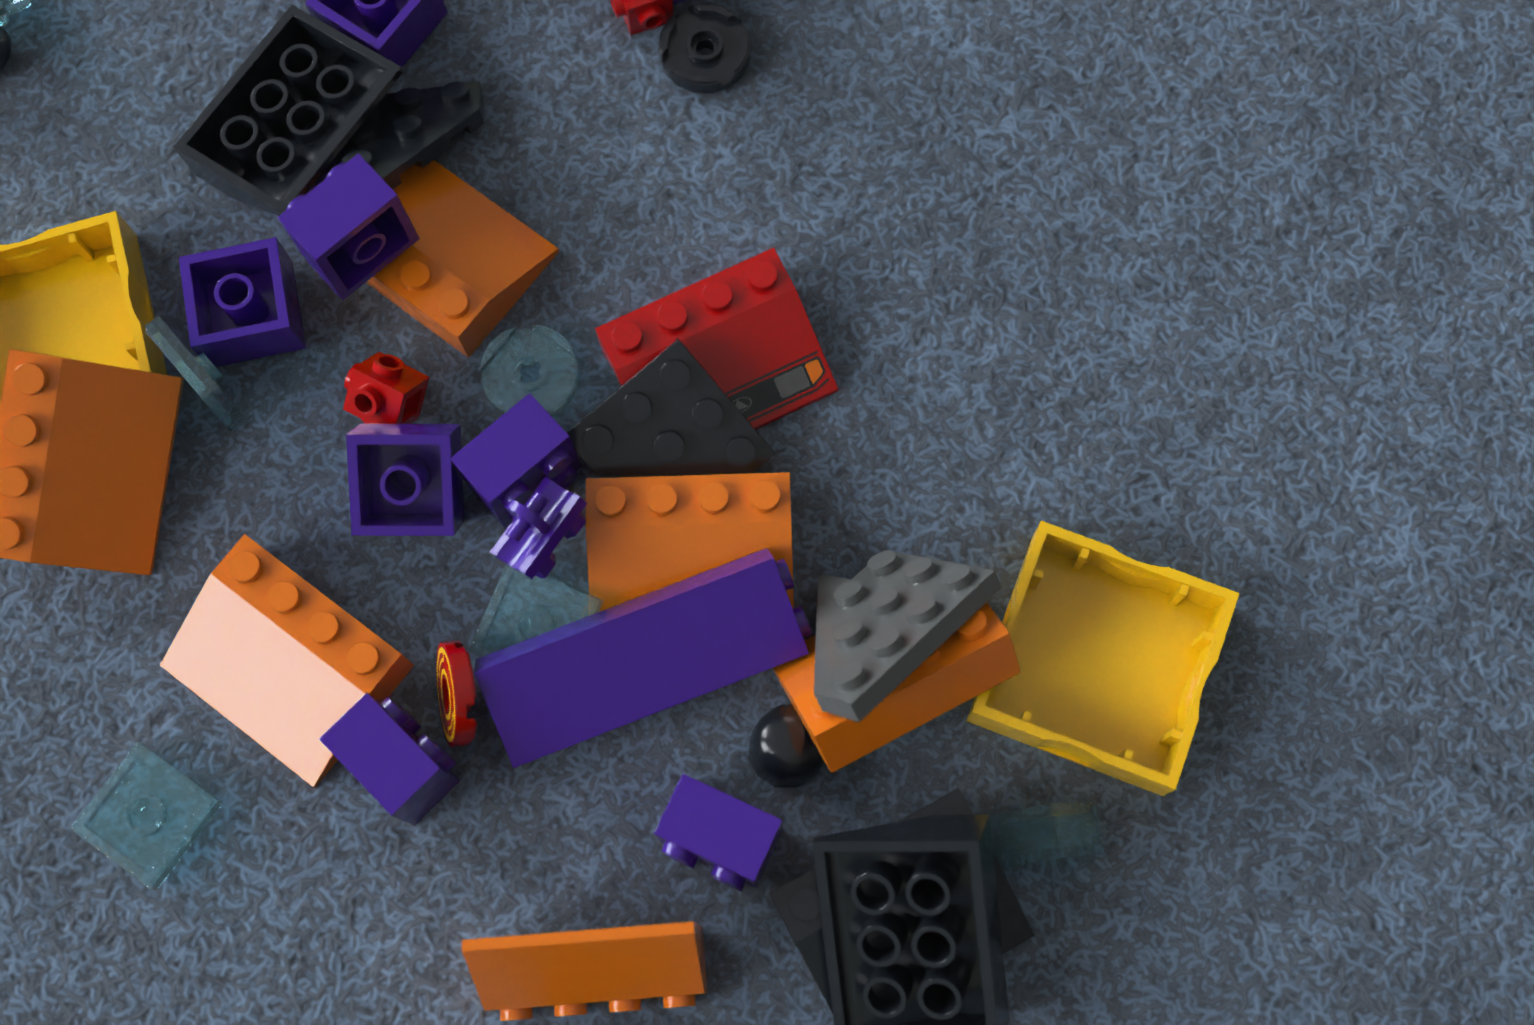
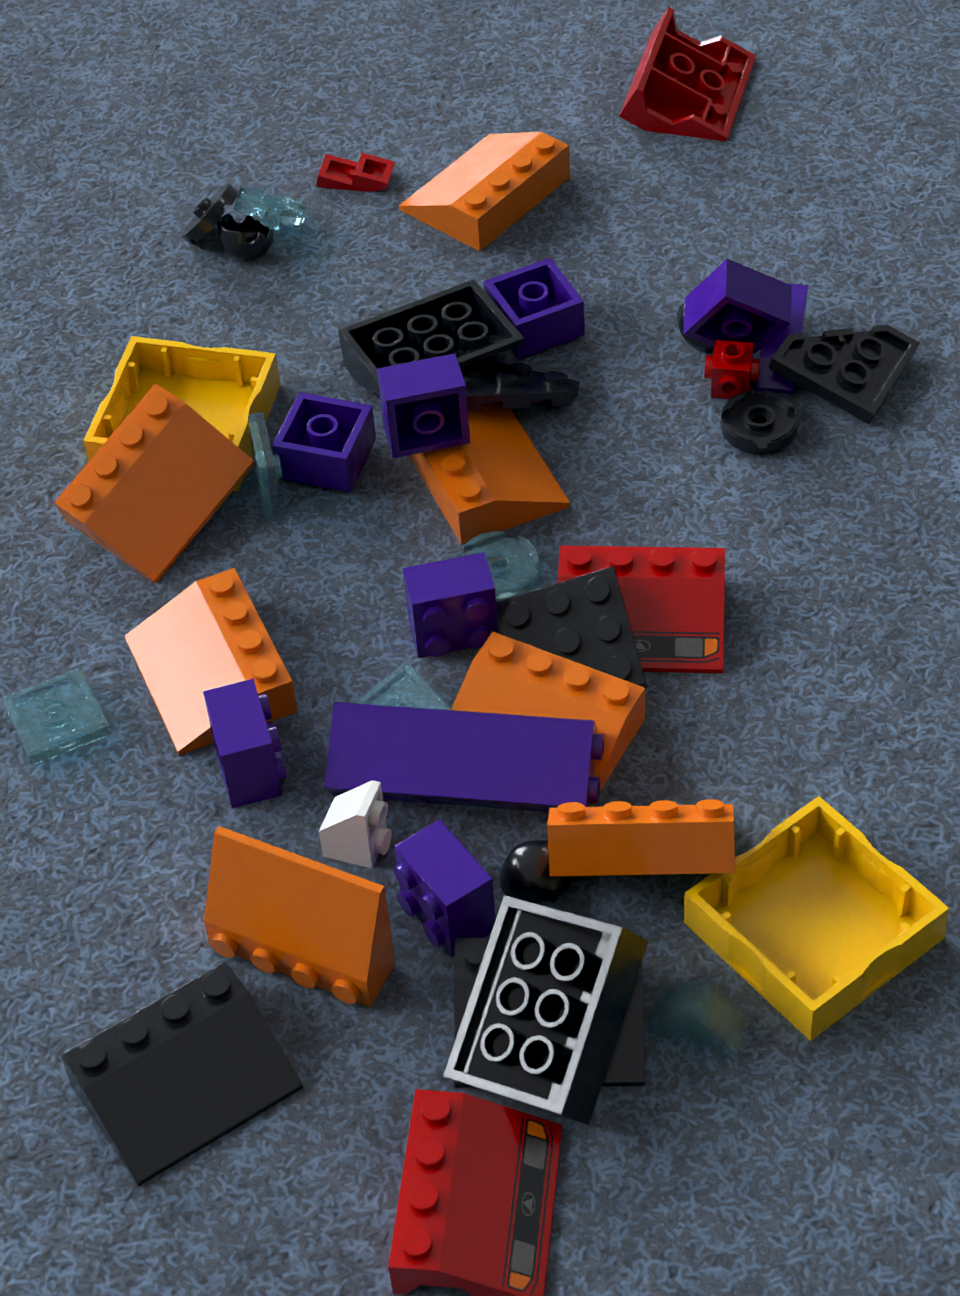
camera: 30 degrees right, 25 degrees down
red brick [343,351,430,424] -> none
dark purple brick [346,424,464,536] -> none
red tile [436,640,477,747] -> none
dark purple hips [490,477,587,580] -> none
dark grey wing [814,550,1002,722] -> none
none -> white slope [319,780,392,869]

